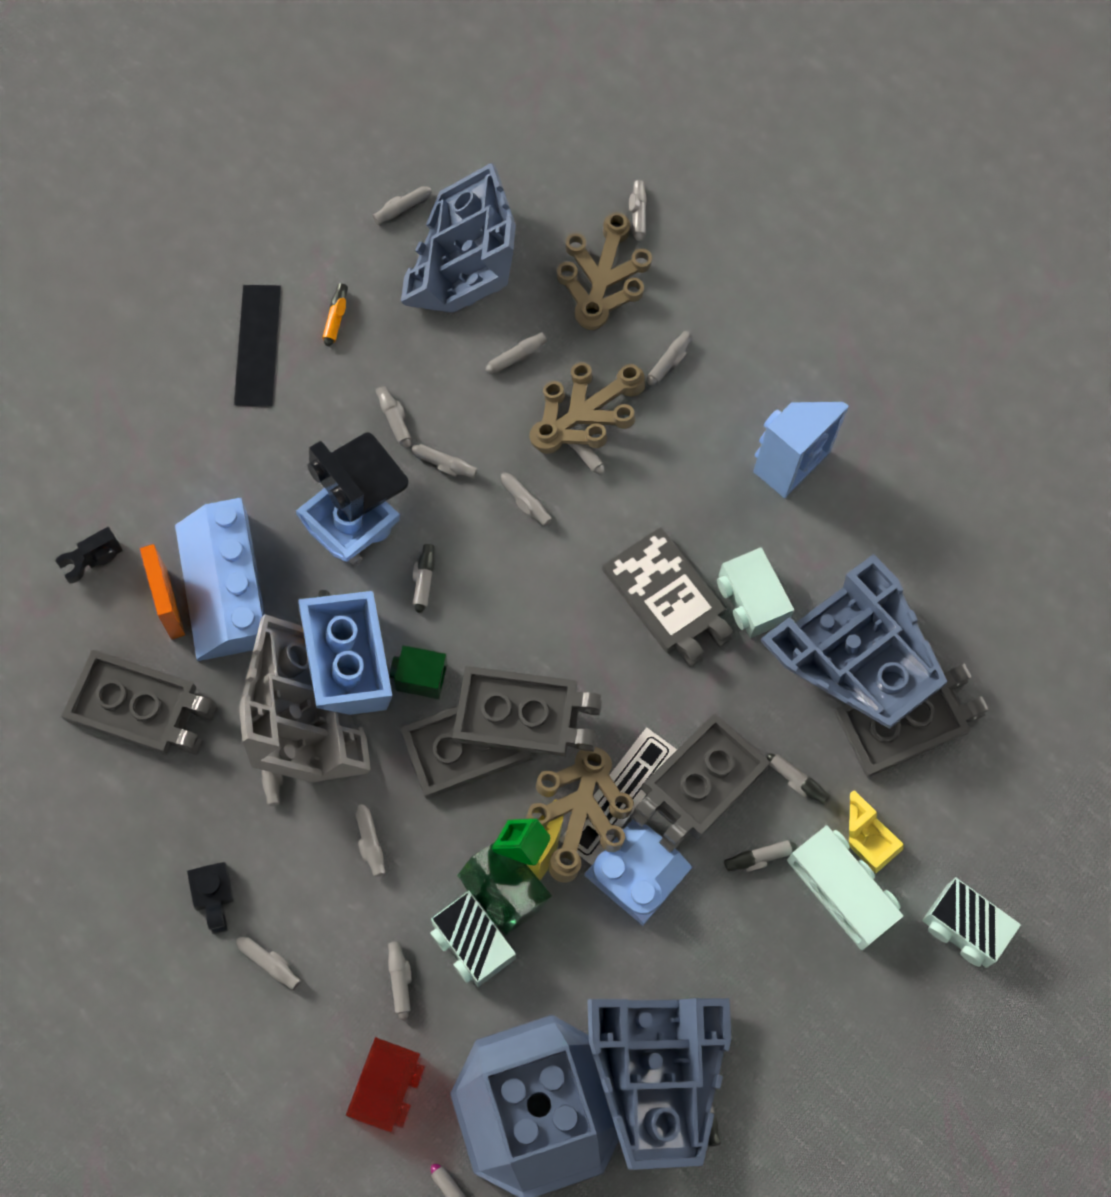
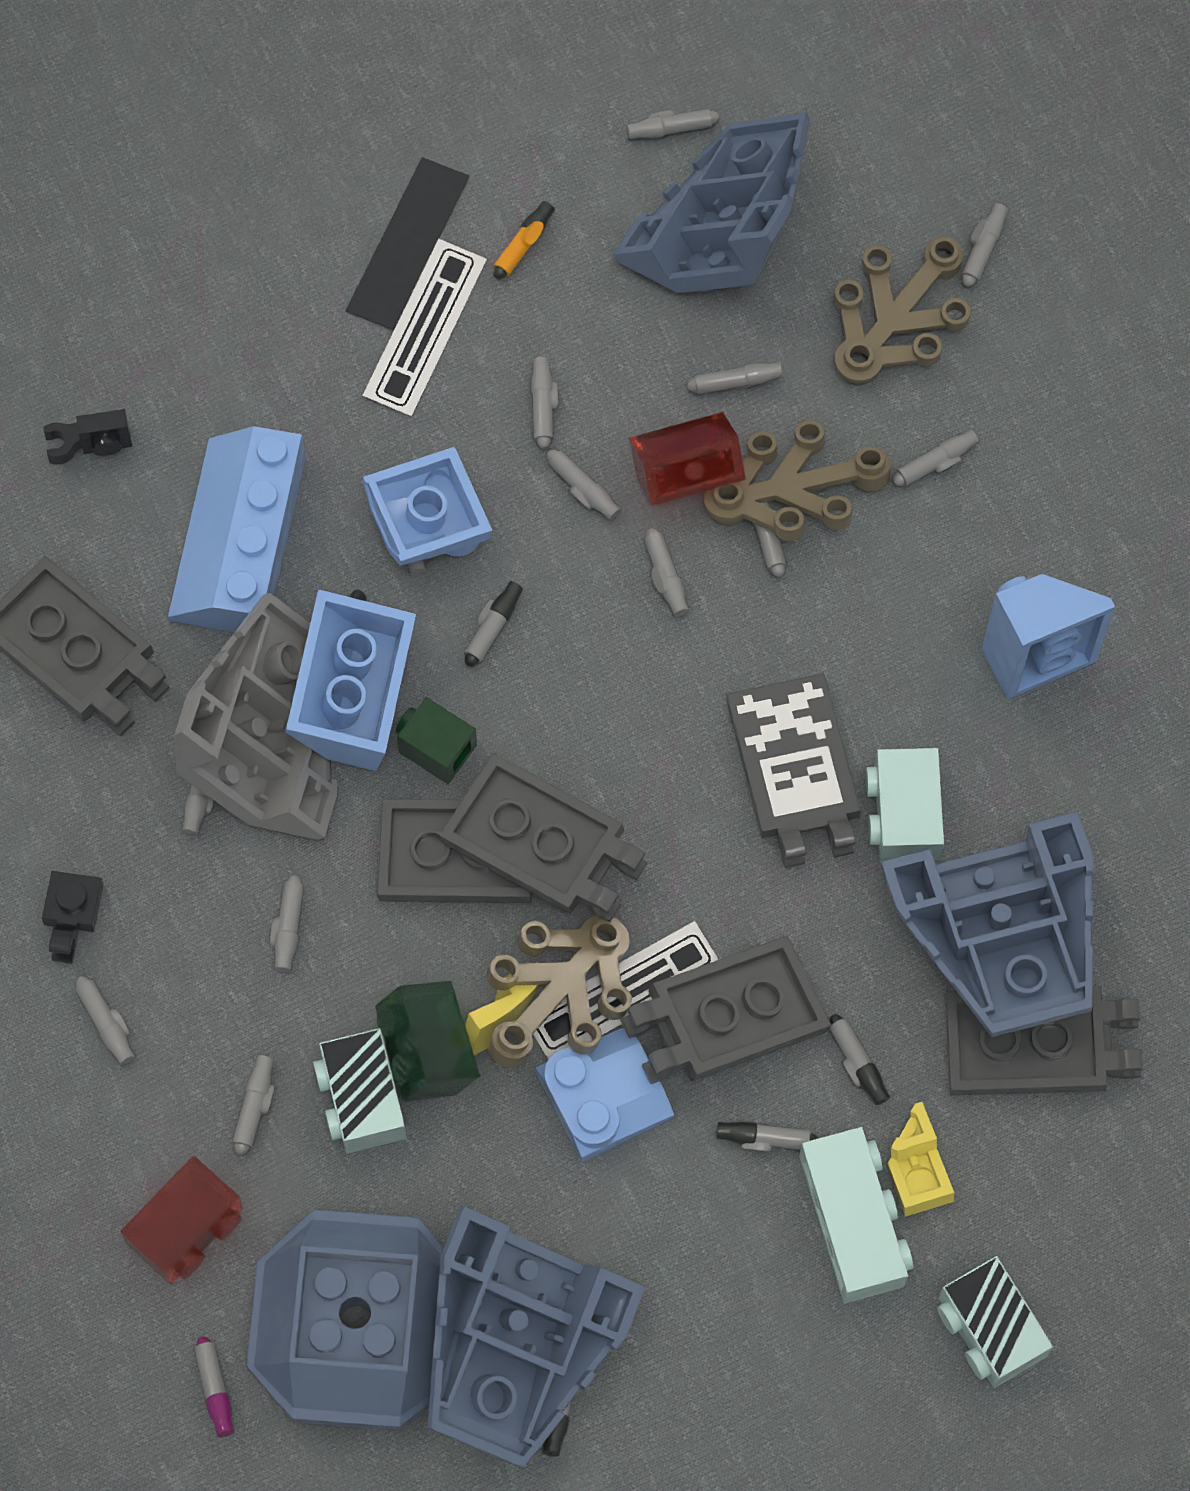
camera: 25 degrees right, 0 degrees up
orange tile [140,544,186,640] -> none
black bracket [307,432,409,522] -> none
green slope [491,818,550,866] -> none
none -> white sticker [362,239,487,416]
none -> clear red brick [629,412,746,505]

